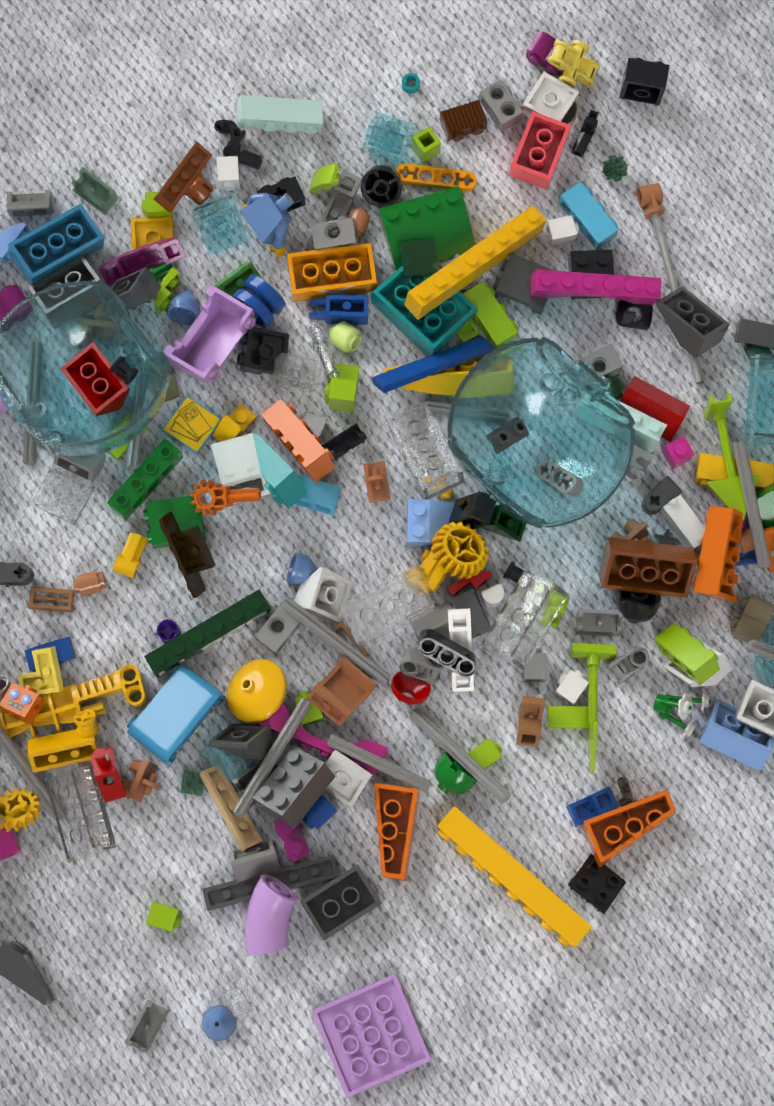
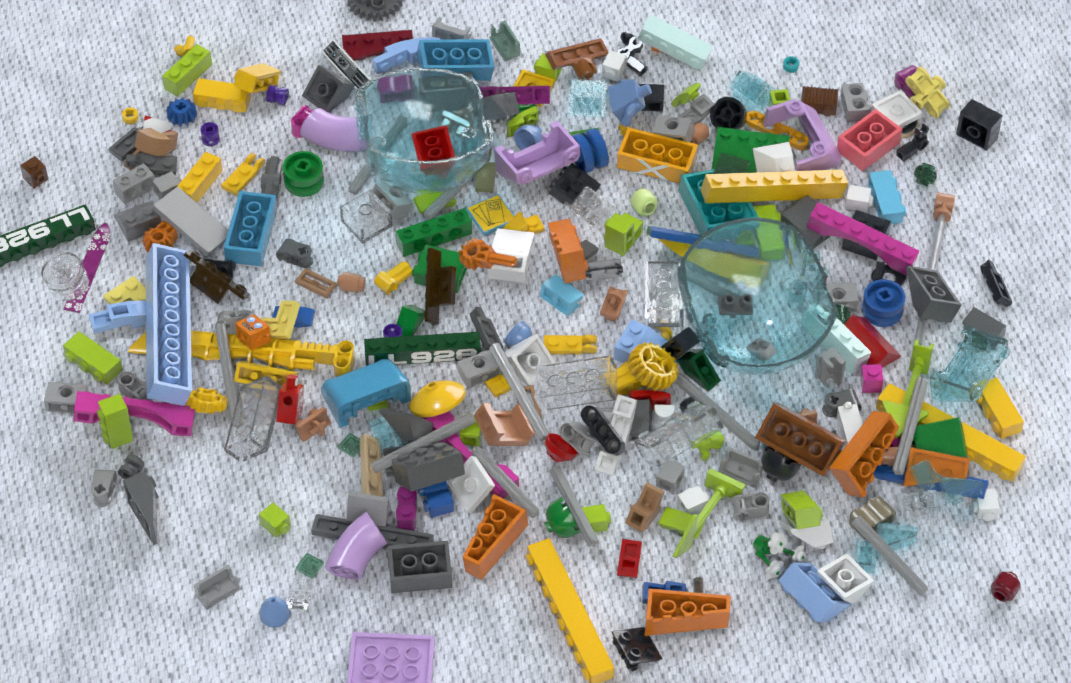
camera: 30 degrees right, 25 degrees down
yellow wheel [73,710,99,738] -> none
black bush [110,356,139,385] -> none
slope [253,433,308,509] -> none
clear pin [307,323,340,381] -> none
blue hinge [308,295,369,325] -> none
none -> clear green tile [296,553,324,579]
none -> green slope [396,305,425,336]
none -> dark grey hinge [470,306,503,350]
none -> yellow tile [485,374,511,398]
none -> yellow hinge [544,334,597,354]
none -> red slope [617,539,642,578]
none -> light grey axle [674,373,761,450]
none -> white slope [753,142,796,173]
none -> lavender windscreen [763,99,841,171]
none -> blue wheel [861,279,906,327]
none -> black hinge [980,259,1013,307]

